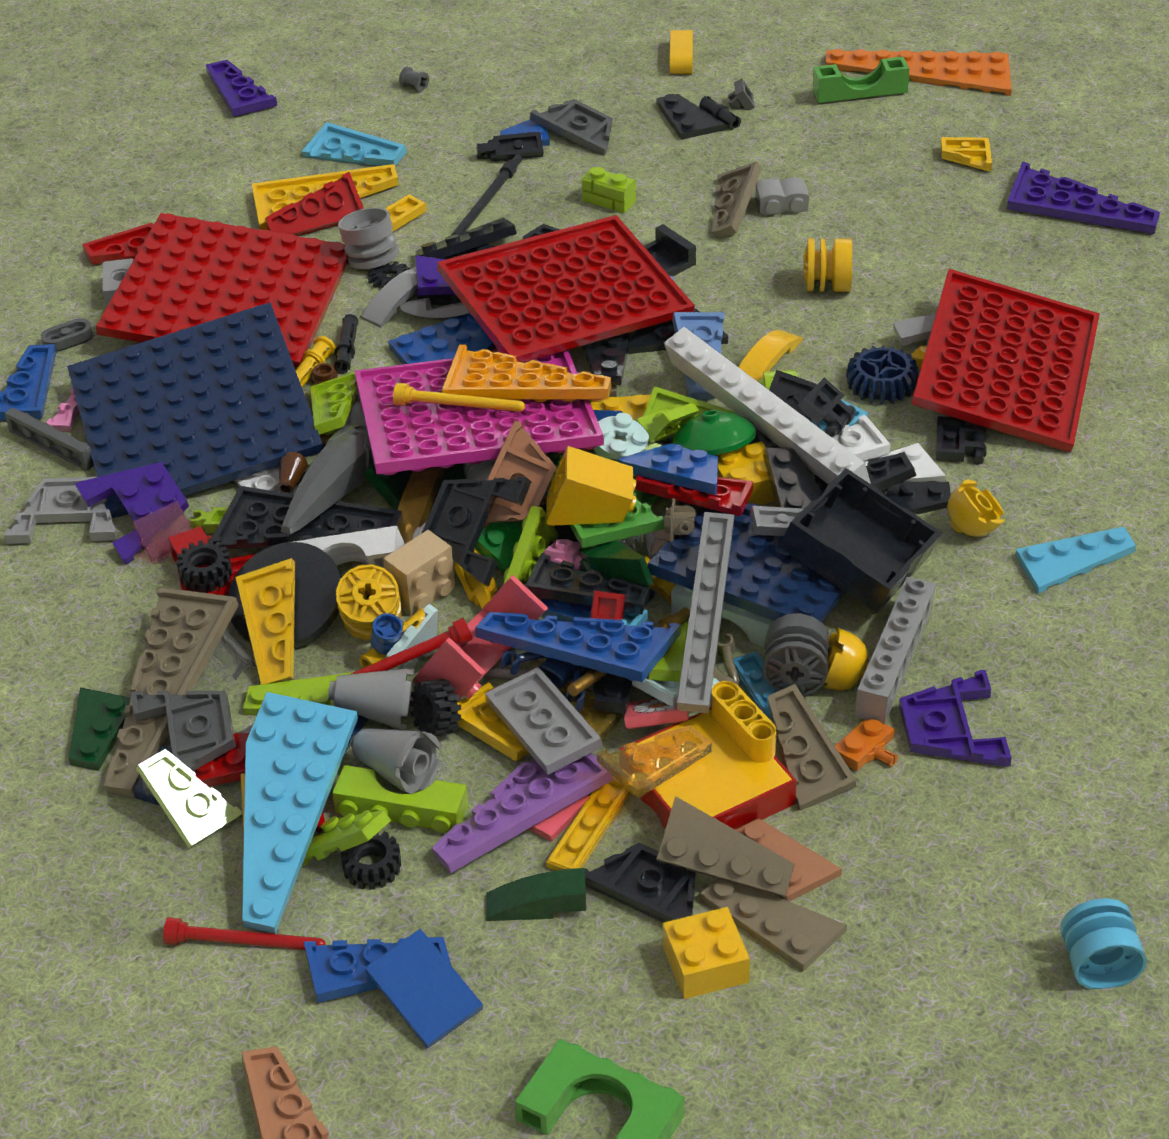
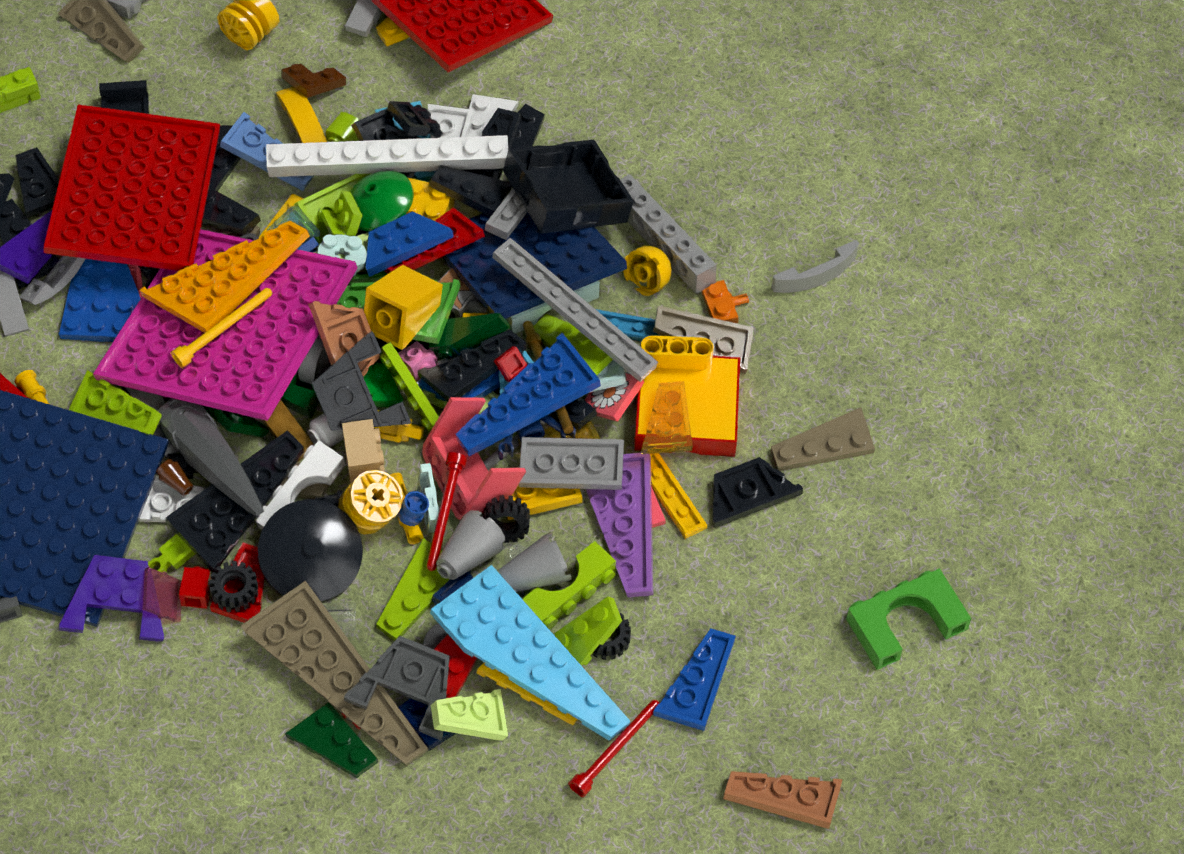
camera: 60 degrees left, 15 degrees up
light grey wing [4,477,117,544] -> none
yellow wing [236,558,295,685] -> none
reddish brown plate [311,363,338,385] -> none
black pin [334,314,359,374] -> none
blue tile [365,928,483,1049] -> none
dark green slope [486,868,586,921] -> none
dark tan wing [657,796,795,898] -> none
yellow brick [663,907,750,999] -> none
dark tan hinge [665,499,696,542] -> none
nougat wing [736,818,842,901] -> none
dark grey wheel [763,613,830,696] -> none
dark blue gear [846,345,919,404] -> none
dark purple wing [899,670,1012,767] -> none
black plate [936,416,987,465] -> none
yellow cylinder [947,479,1005,537] -> none
medium azure wing [1015,527,1136,594] -> none
medium azure wheel [1060,898,1147,989] -> none
none -> clear light blue slope [267,206,320,237]
none -> reddish brown plate [281,63,346,98]
none -> light grey slope [771,240,859,293]

